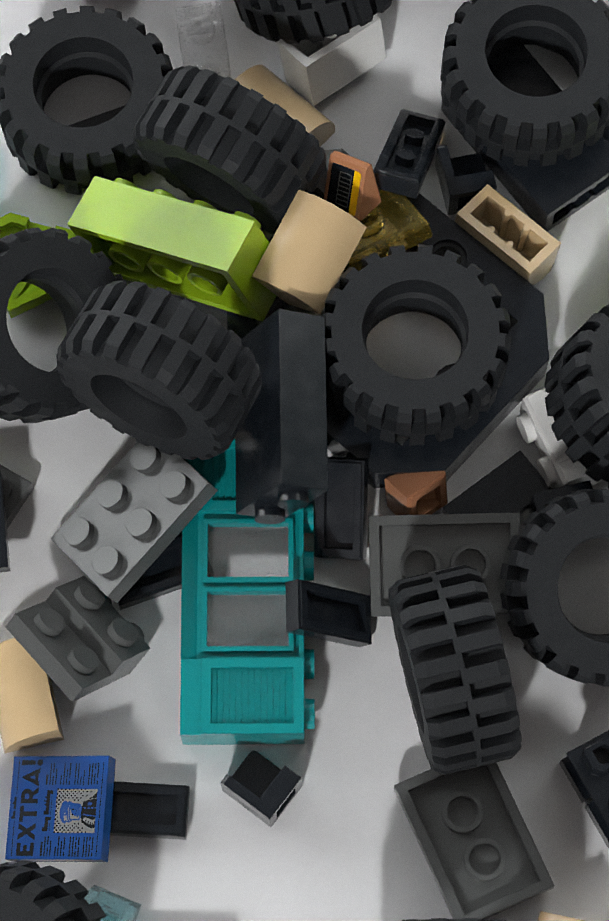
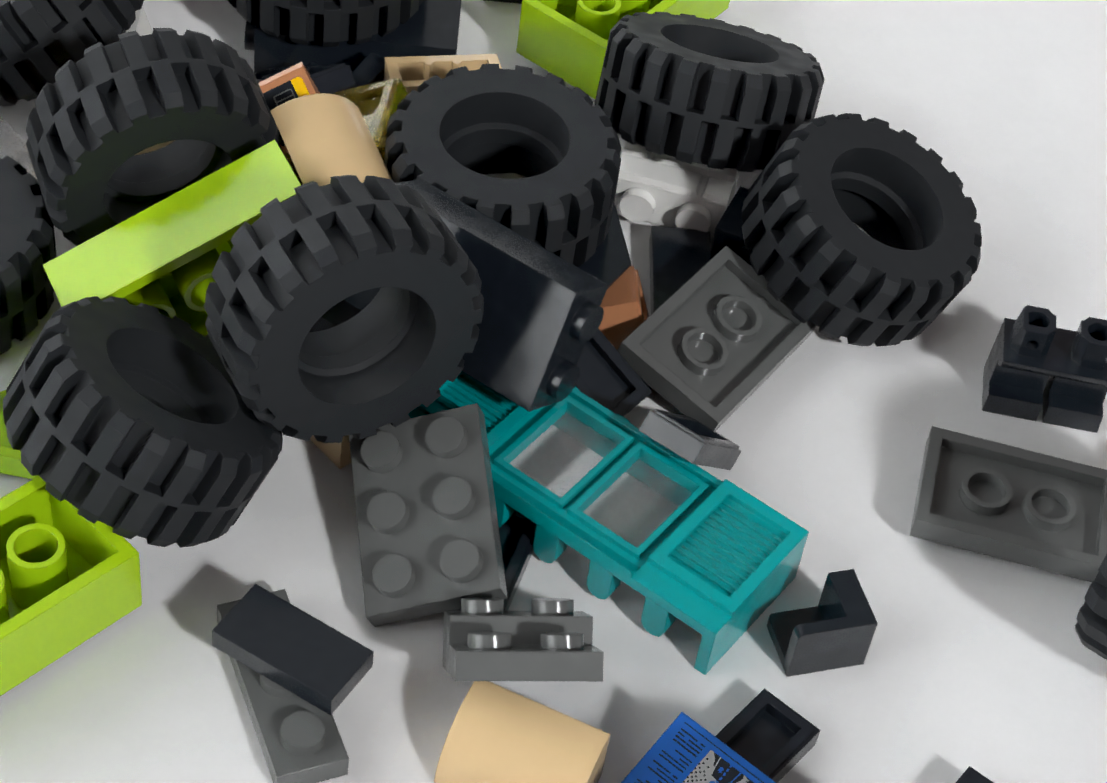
camera: 60 degrees left, 25 degrees down
black tyre [388,564,522,775] -> none

